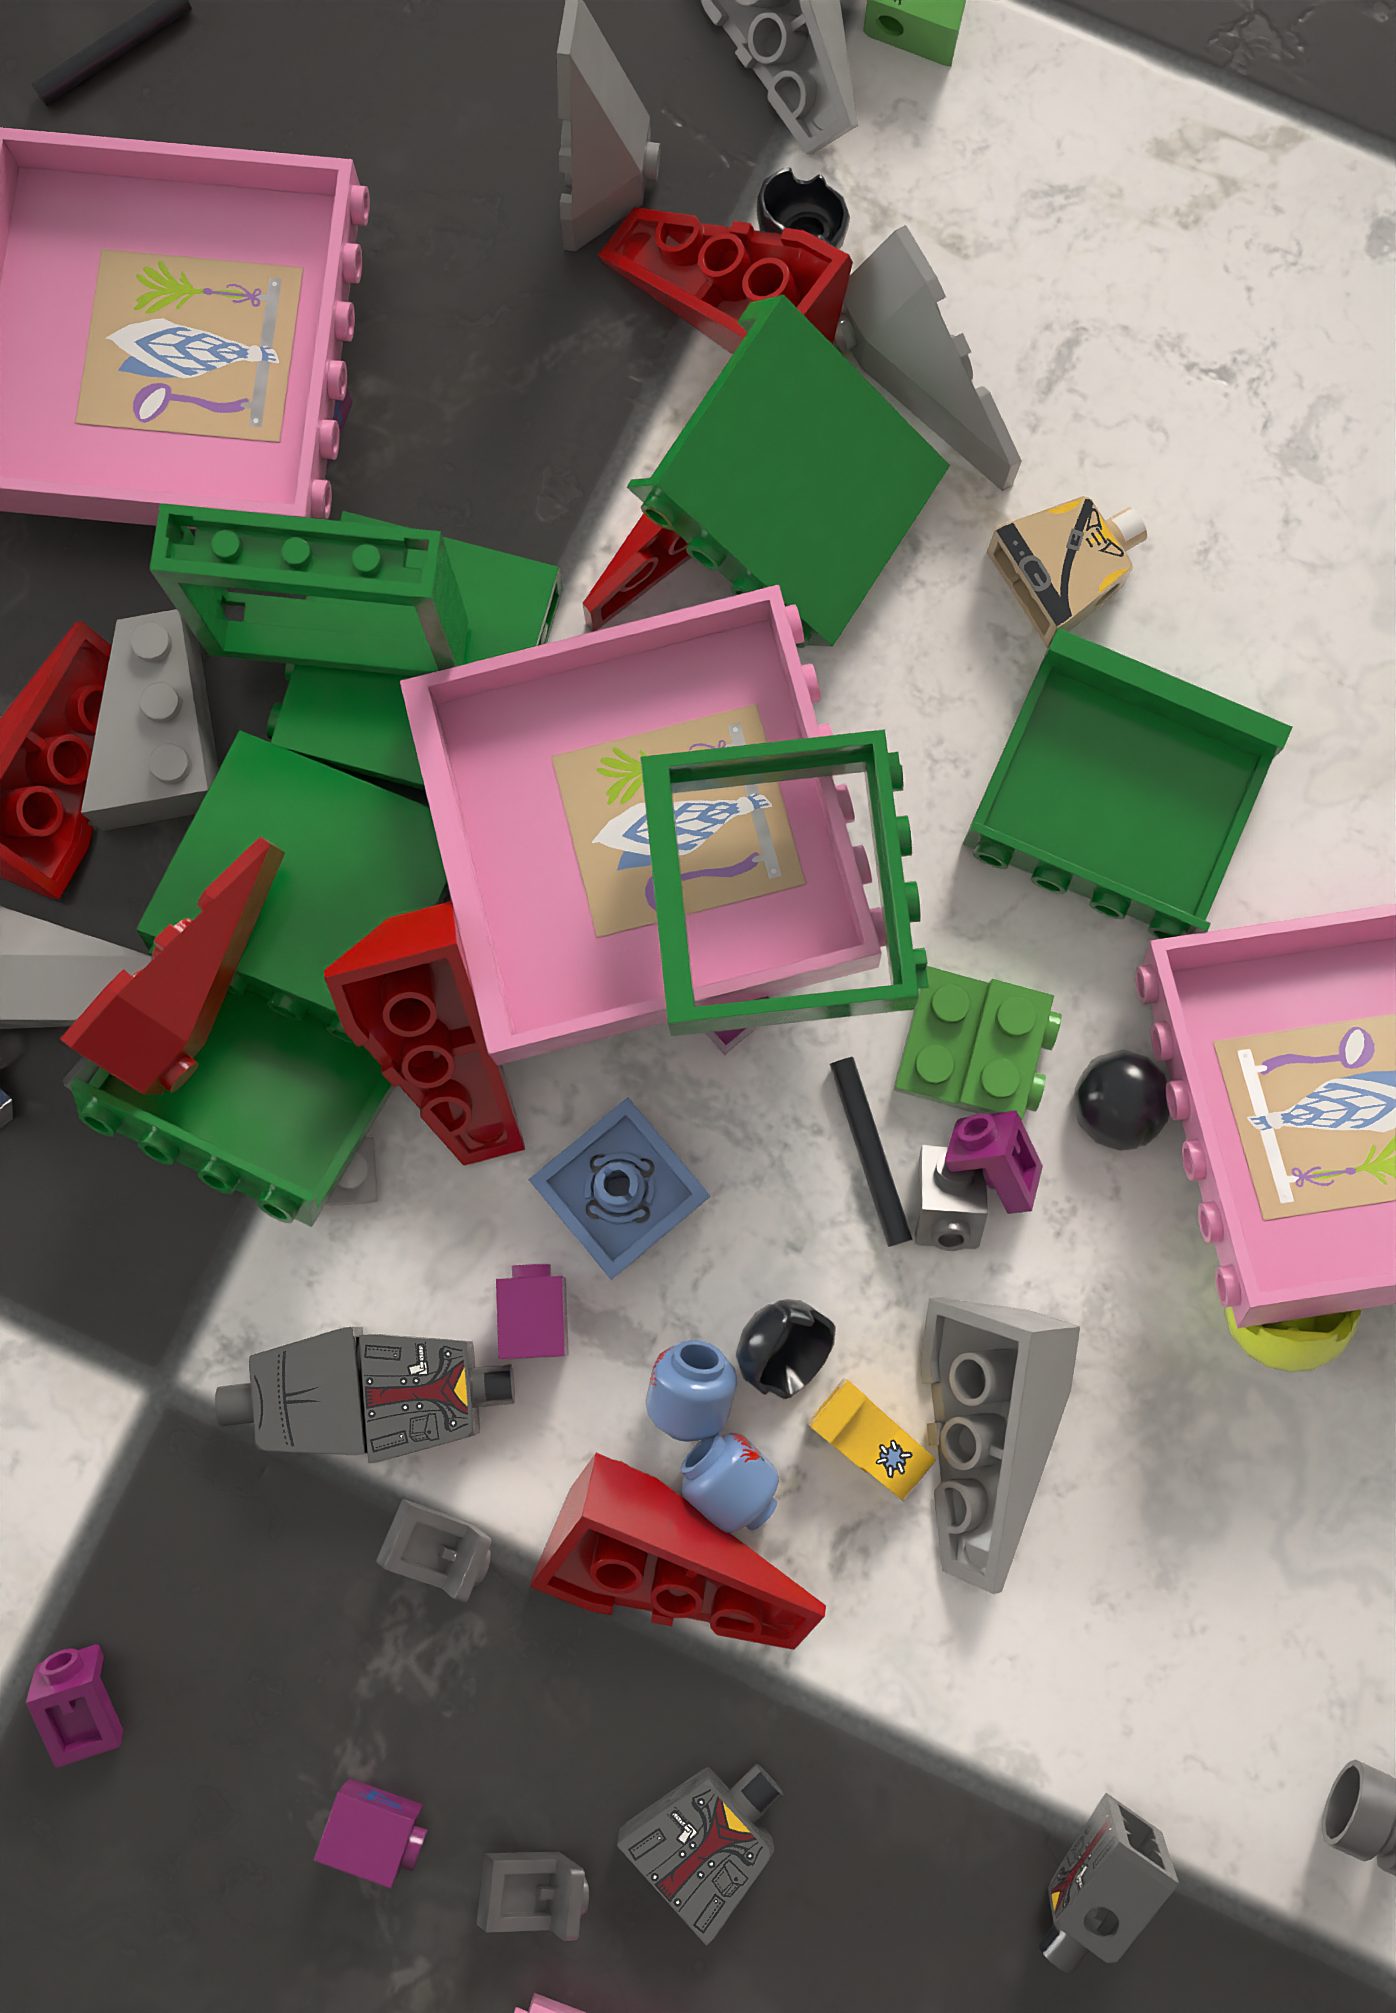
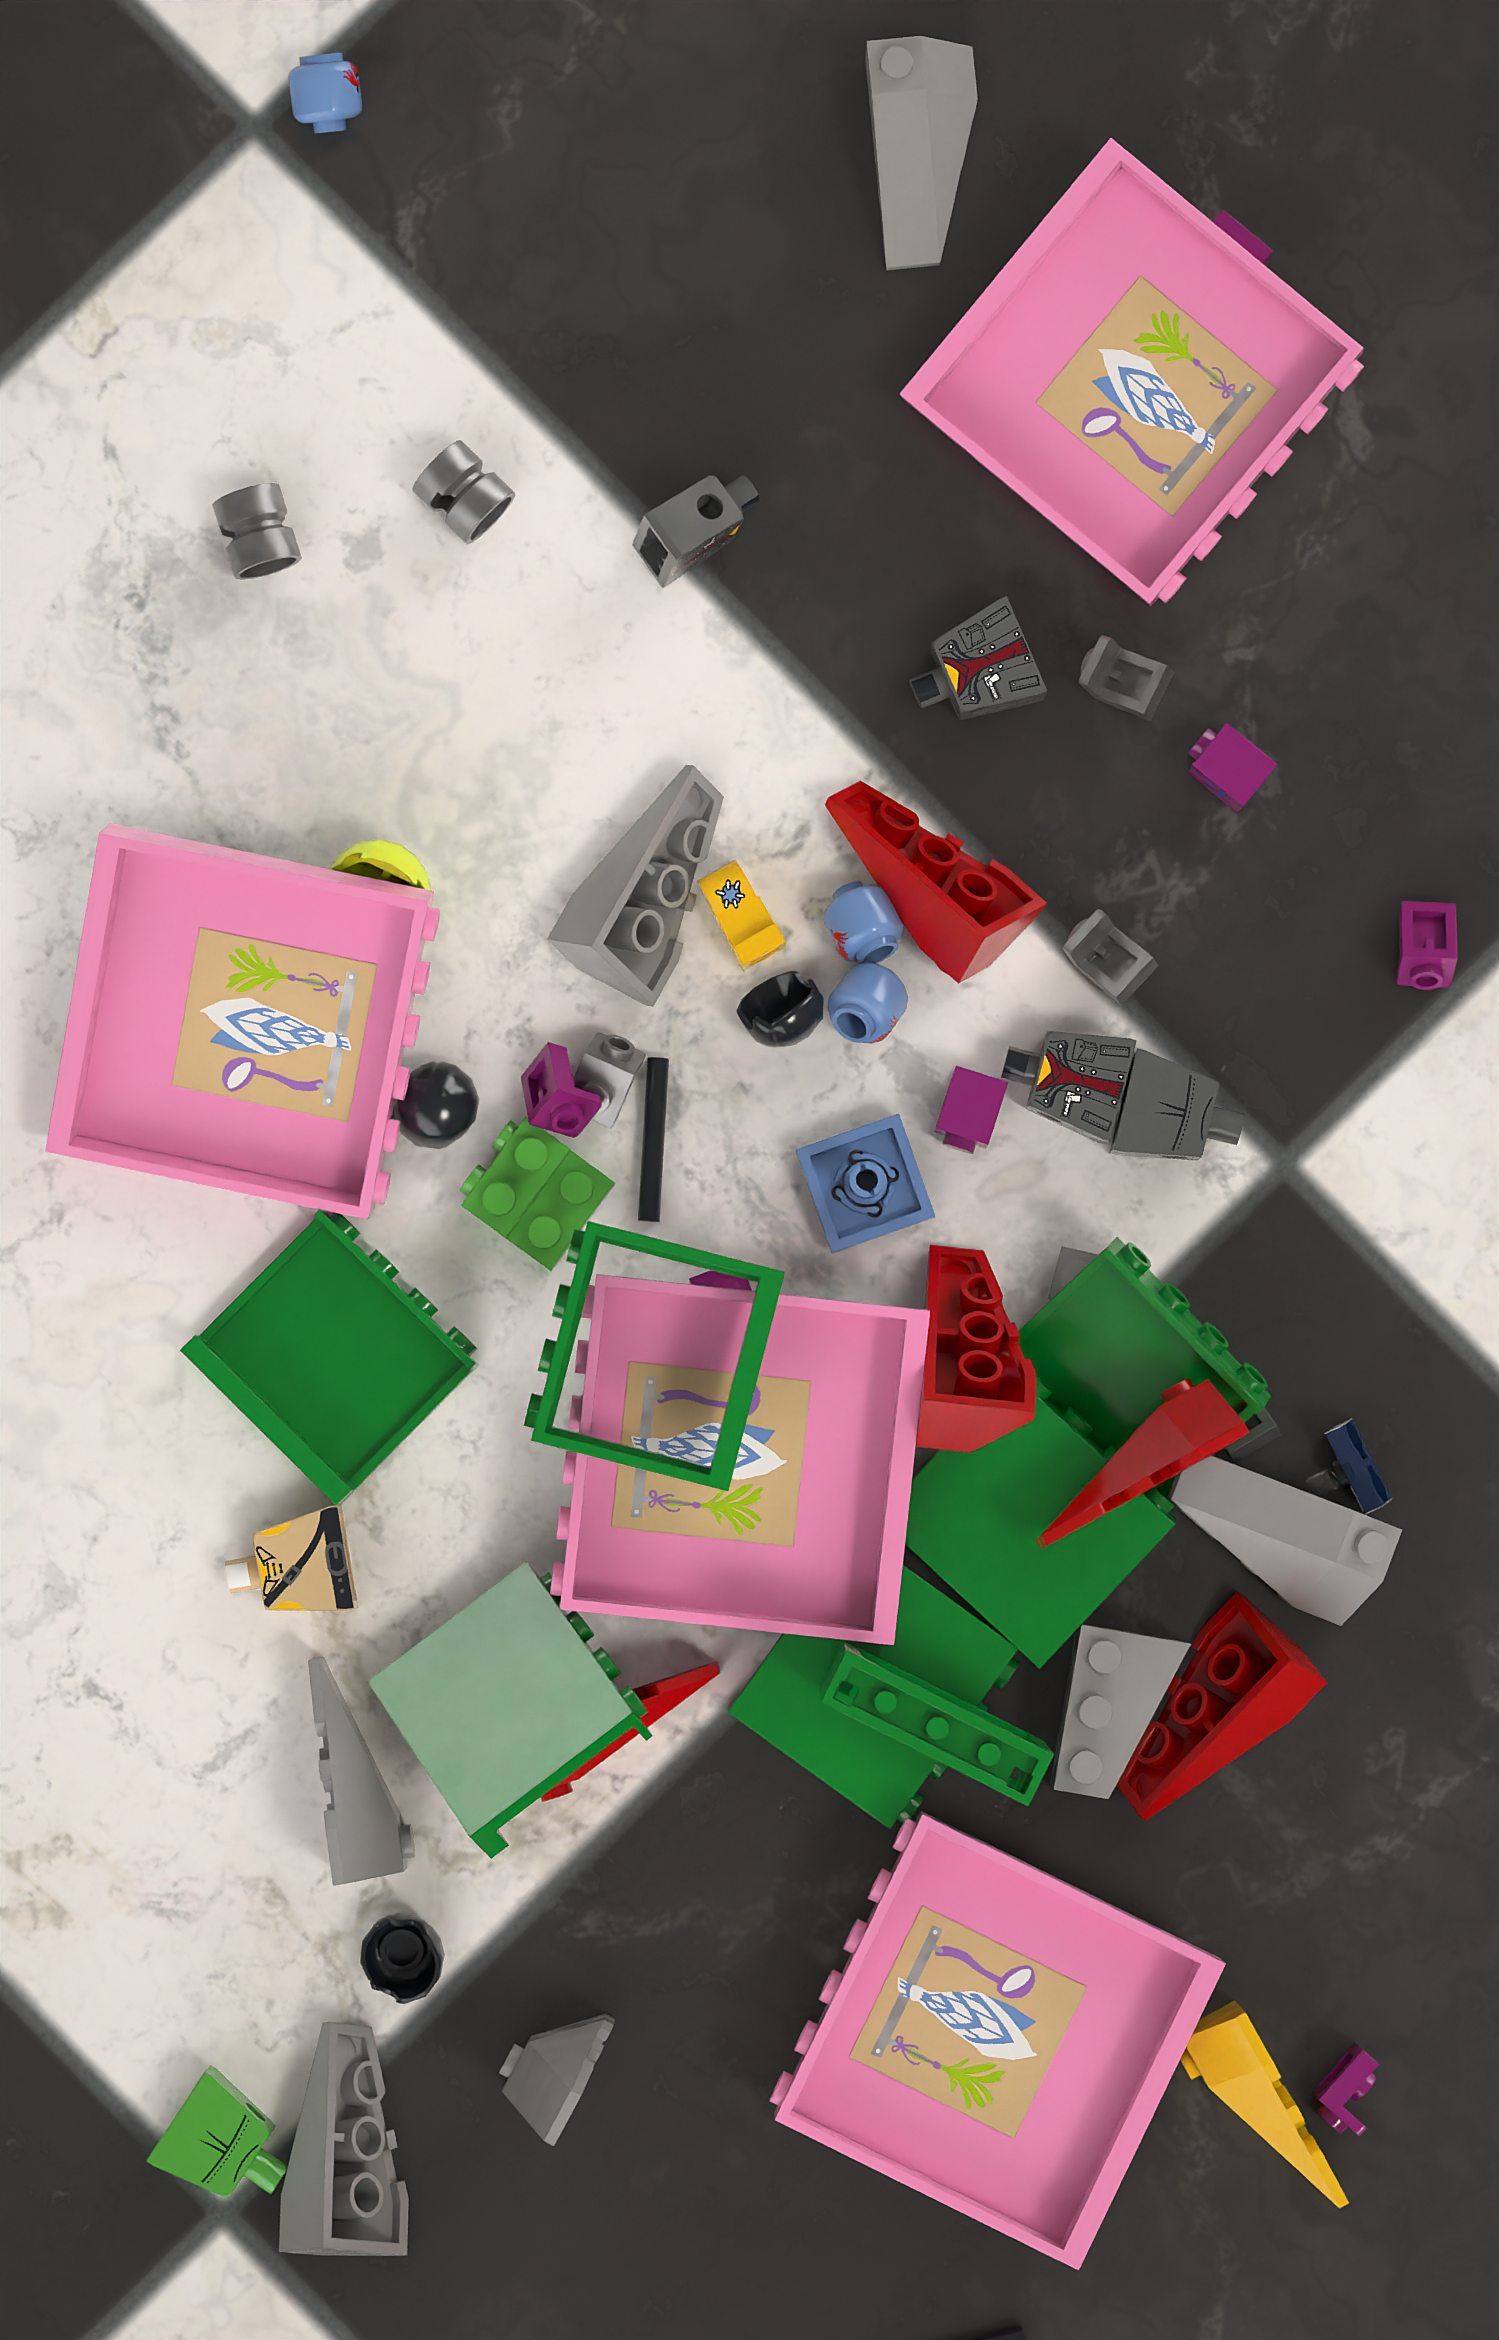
camera: 160 degrees left, 5 degrees up
red wedge [598,207,853,355] -> none

